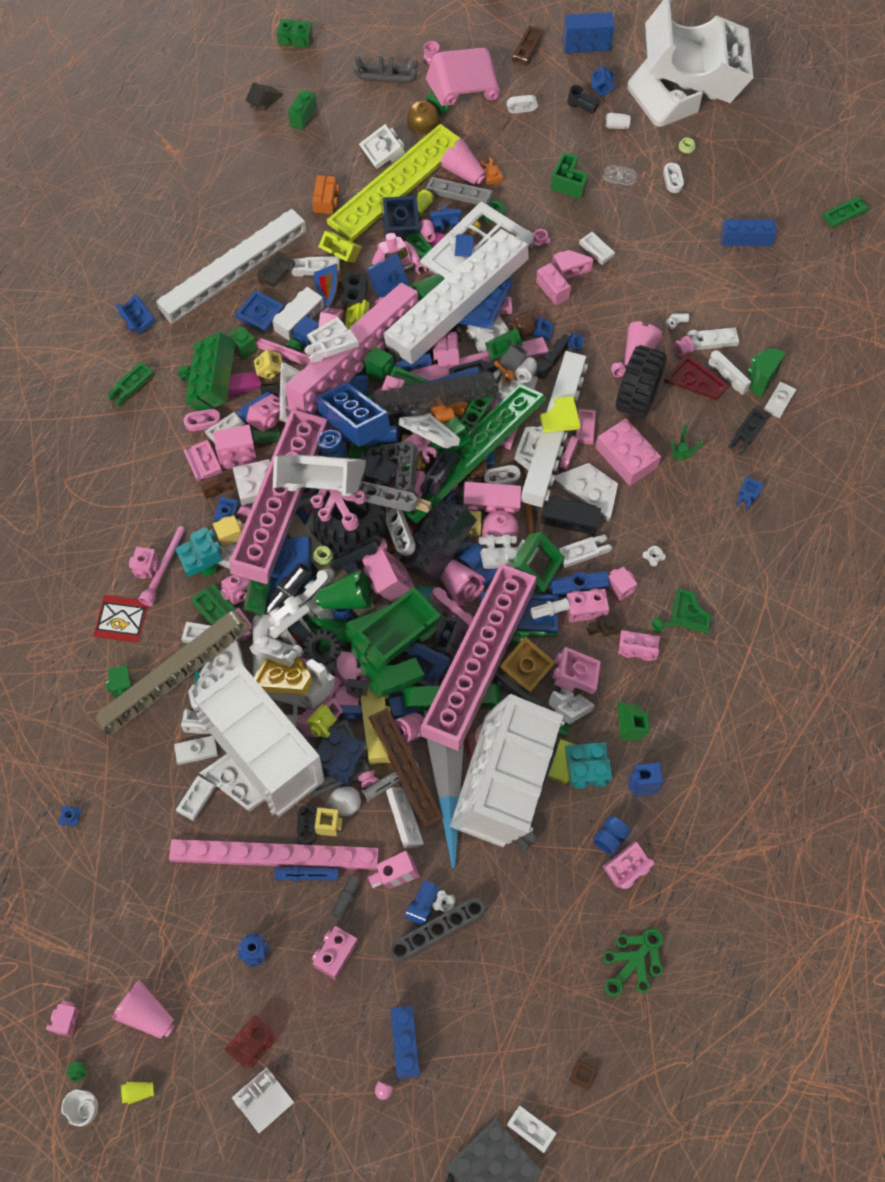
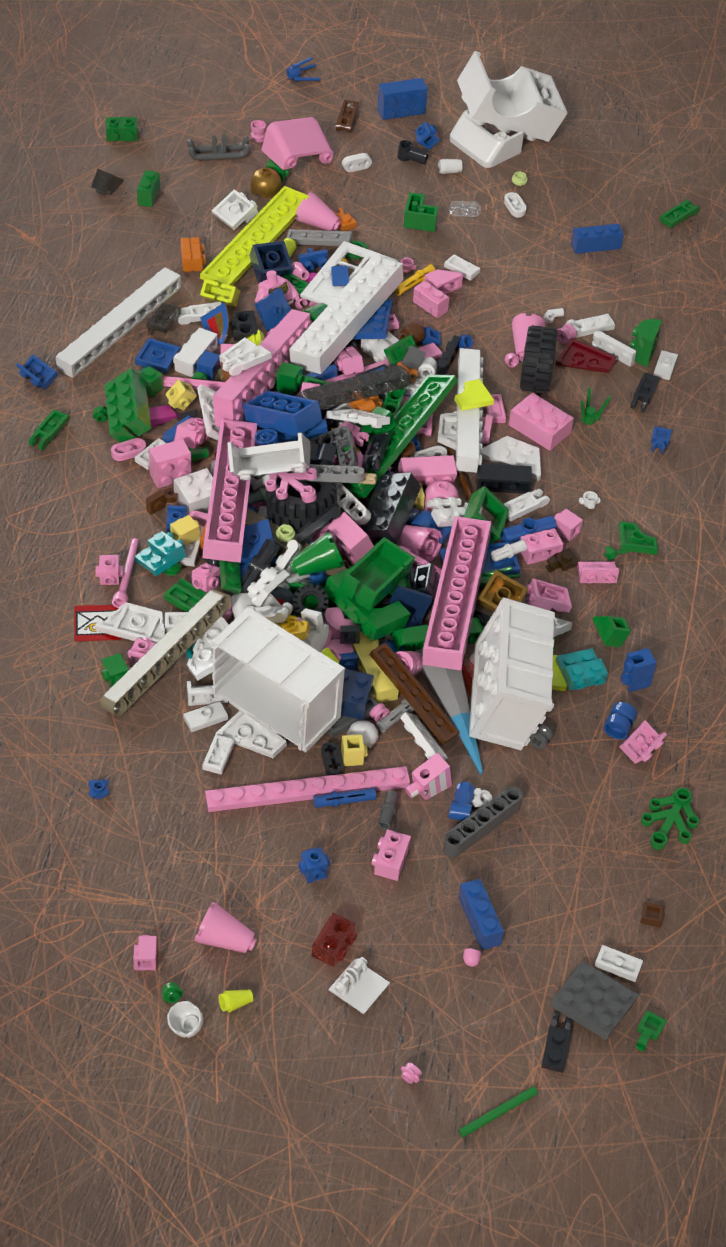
camera: 15 degrees left, 15 degrees down
bright pink plate [183,440,222,482] -> none
none -> white wing [95,602,165,644]
none -> bright pink brick [128,637,155,666]
none -> yellow pin [394,264,435,296]

